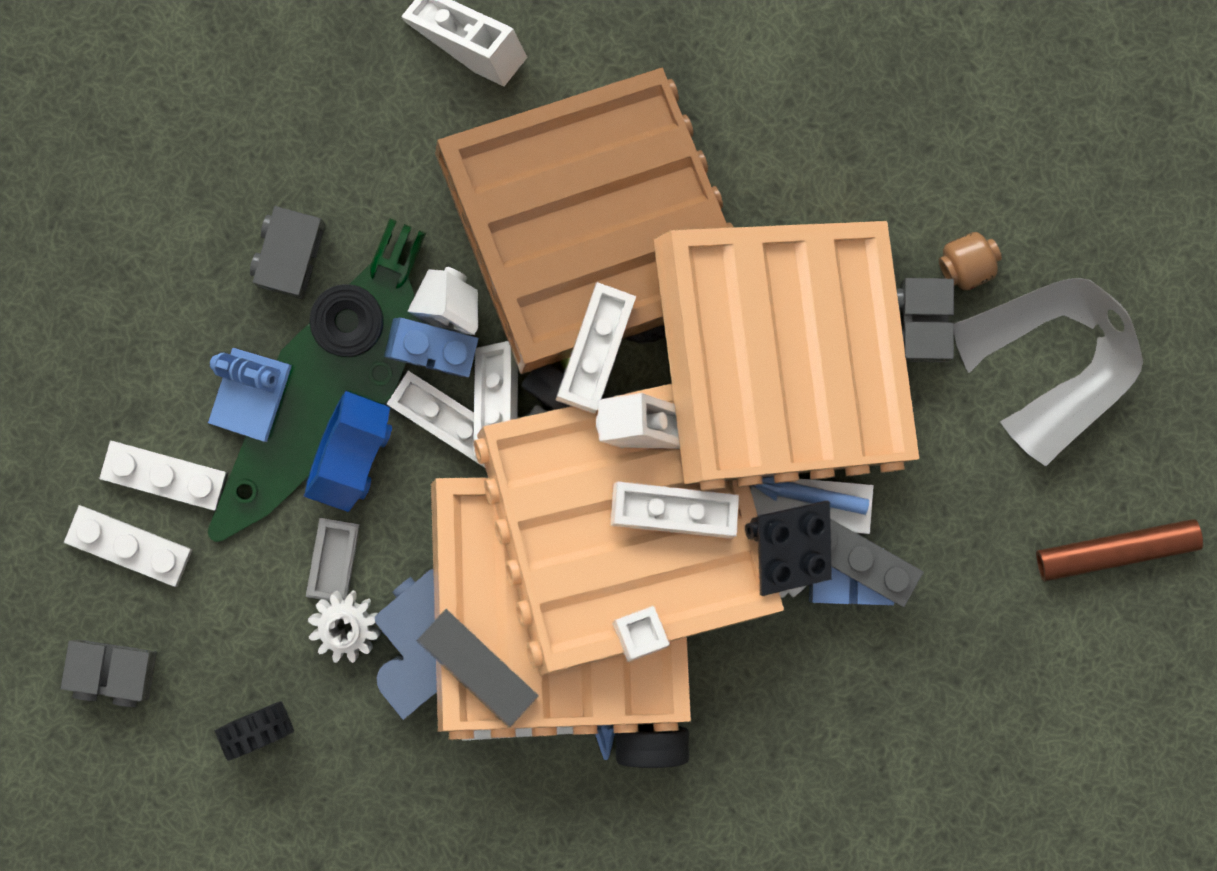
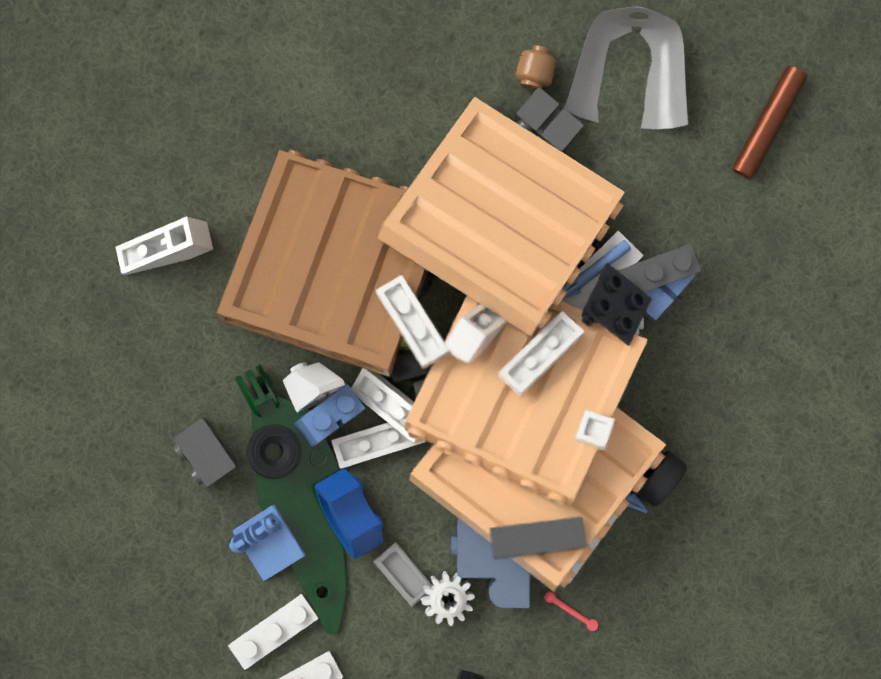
camera: 50 degrees left, 0 degrees up
none -> coral hinge [544,591,598,631]

